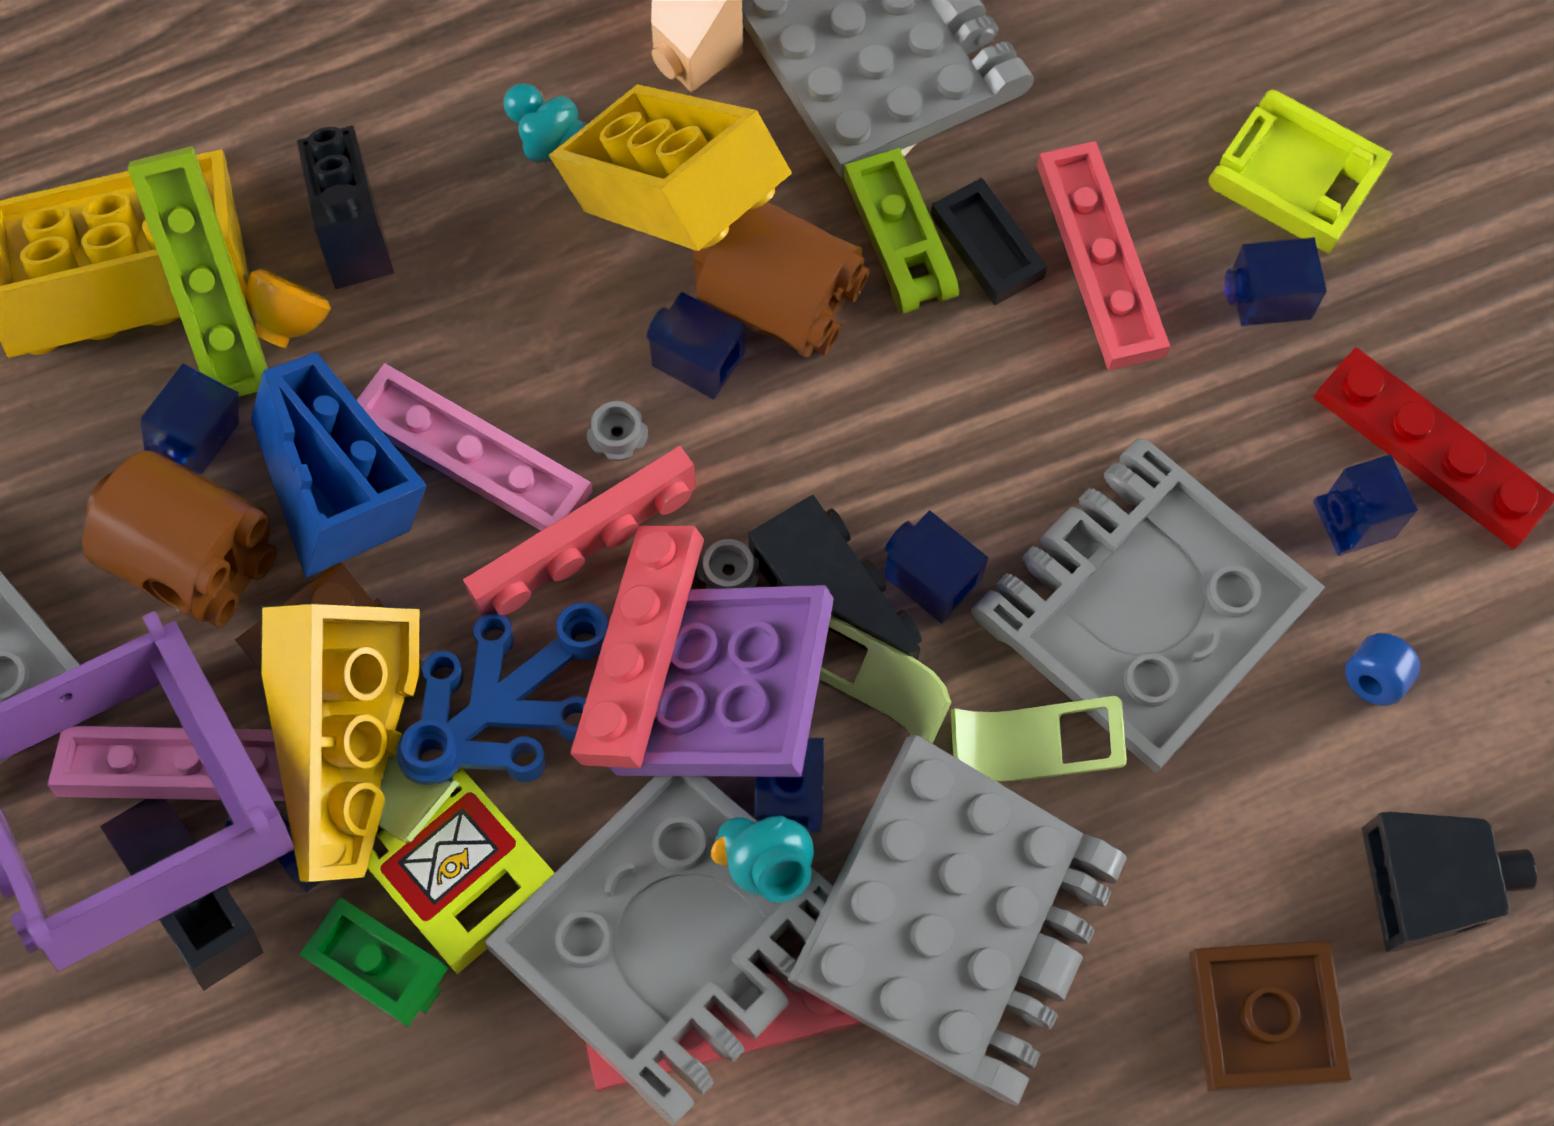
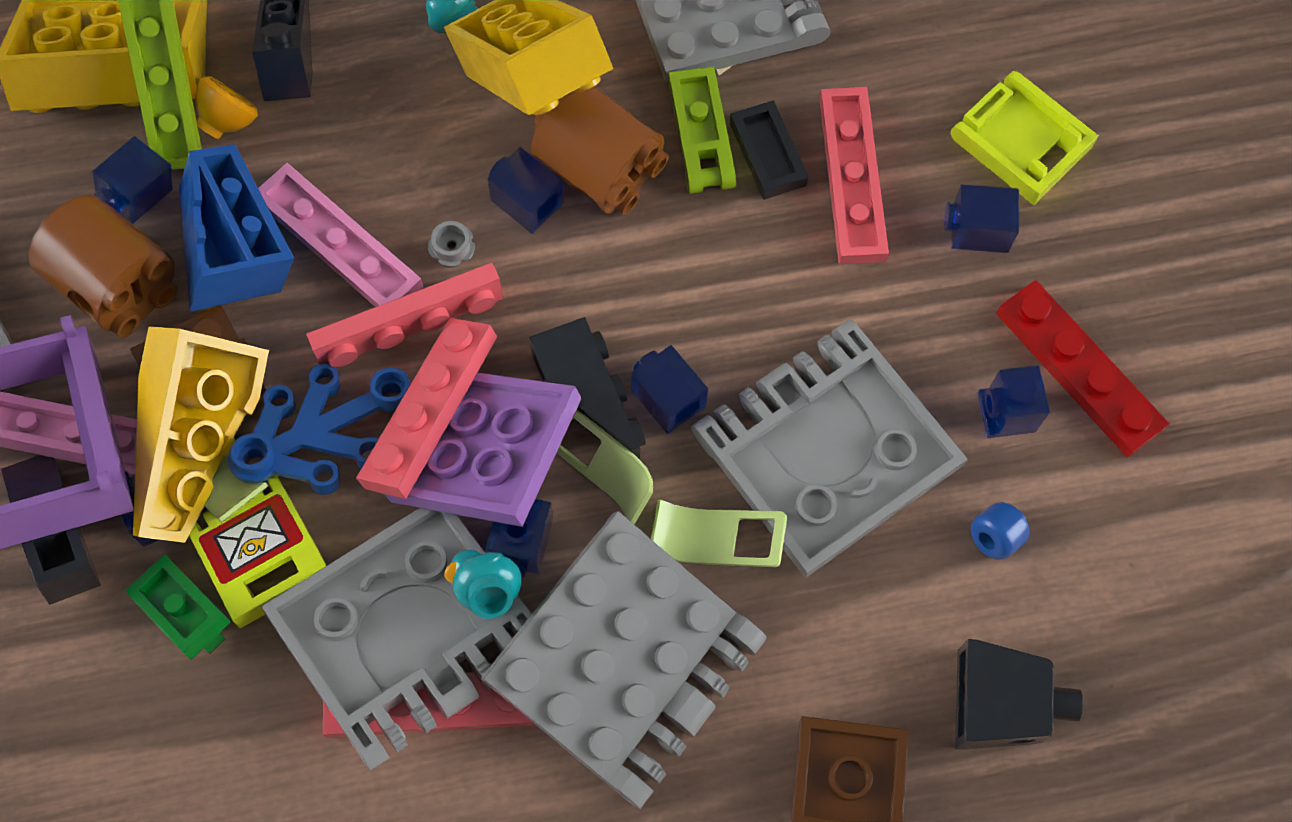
camera: 10 degrees right, 0 degrees up
light grey plate [697,539,759,589] -> none

